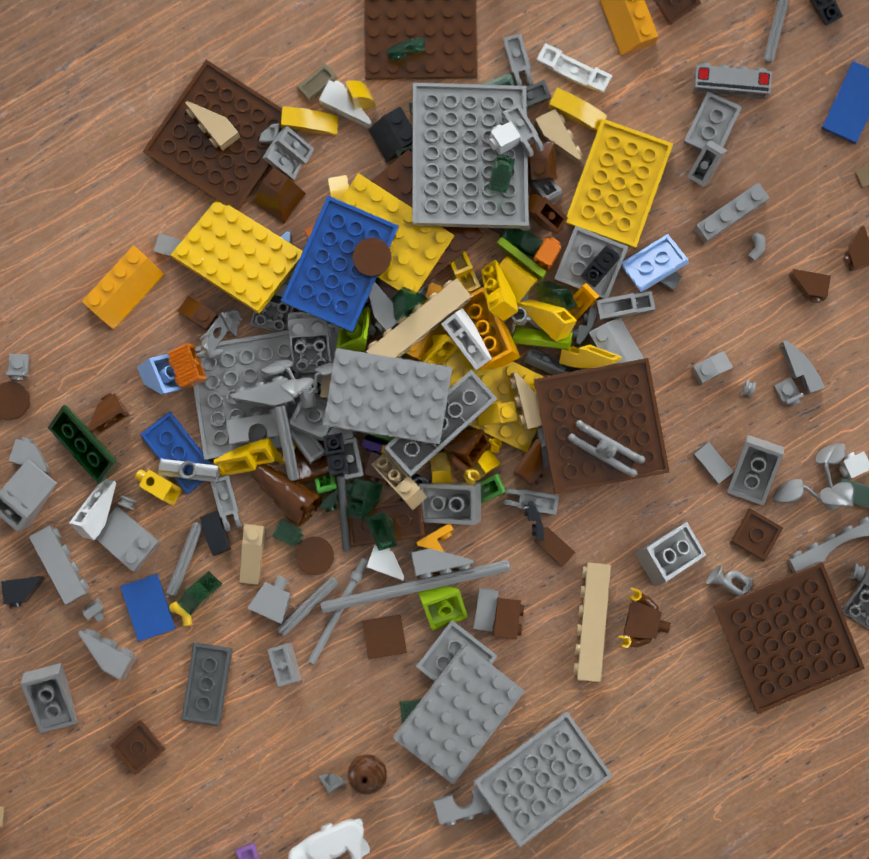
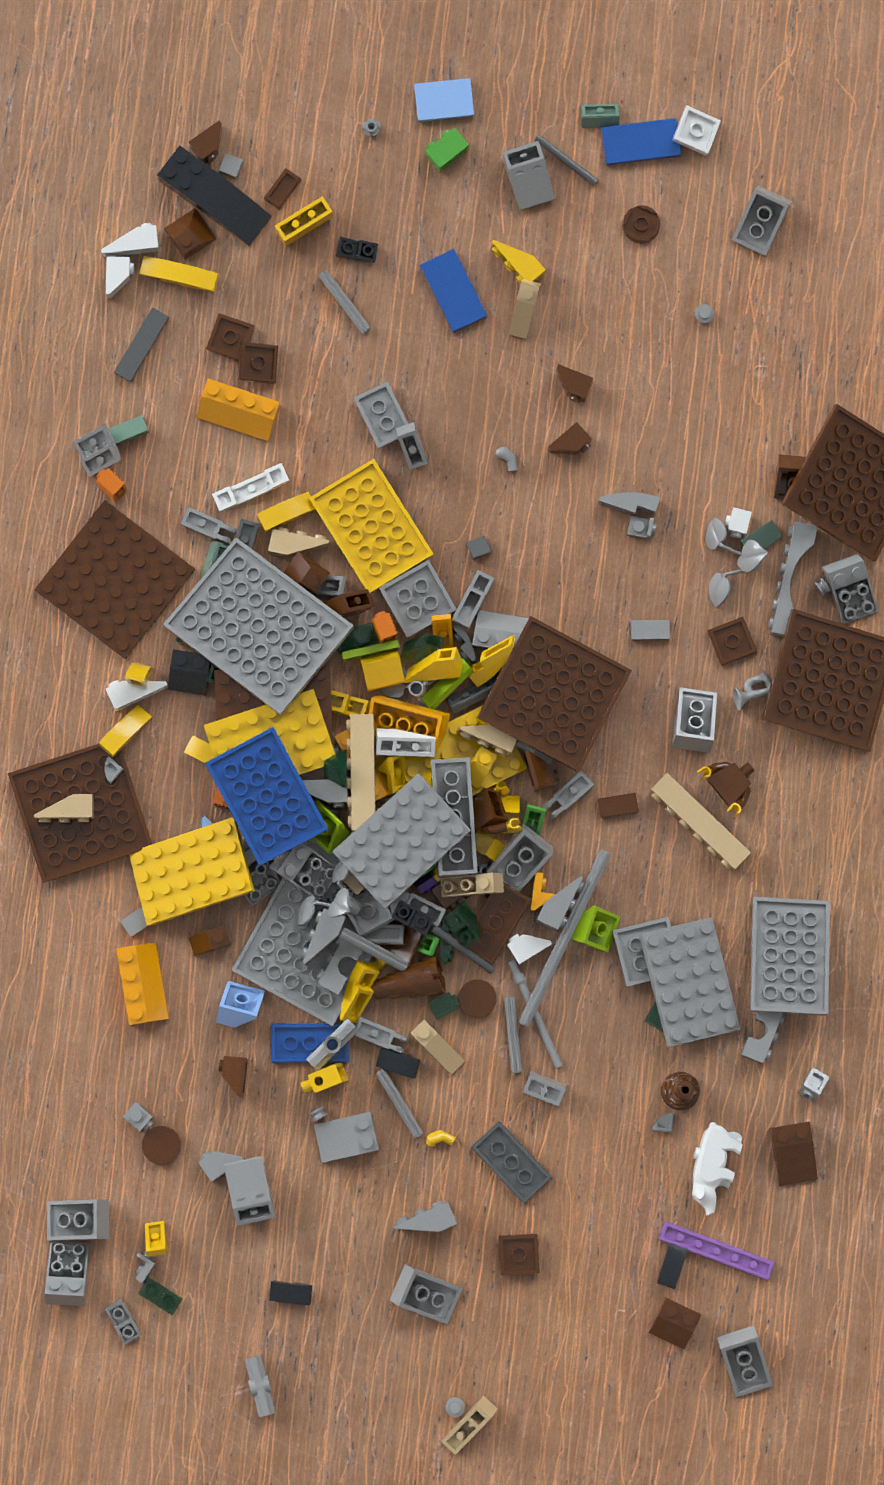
camera: 55 degrees left, 0 degrees up
black slope [1,576,44,608] -> none
light grey brick [29,525,89,605] -> none
dark green slope [48,405,121,484] -> none
white slope [69,479,116,540] -> none
light grey tile [83,597,105,623] -> none
blue tile [120,574,176,642] -> none
orange brick [168,343,207,389] -> none
clear green slope [177,571,222,616] -> none
light grey piece [194,309,242,359] -> none
light grey torso [248,575,291,624] -> none
reddish brown slope [253,167,306,224] -> none
light grey slope [263,126,314,180] -> none
dark tan tile [297,63,338,102] -> none
reddish brown tile [353,237,392,277] -> none
reddish brown tile [362,614,407,659] -> none
clear green slope [366,512,397,551] -> none
clear green slope [387,37,425,61] -> none
light grey slope [473,587,498,632] -> none
yellow slope [481,260,518,321] -> none
clear green slope [488,154,515,194] -> none
white brick [489,121,521,155] -> none
reddish brown brick [493,598,524,639] -> none
light grey hinge [502,104,544,157] -> none
black slope [524,500,544,540] -> none
light grey piece [568,420,645,477] -> none
black slope [580,245,621,287] -> none
light blue tile [621,234,689,293] -> none
light grey slope [690,351,733,386] -> none
light grey brick [693,63,772,99] -> none
light grey brick [694,182,770,245] -> none
light grey slope [727,434,784,506] -> none
light grey bush [741,379,756,398] -> none

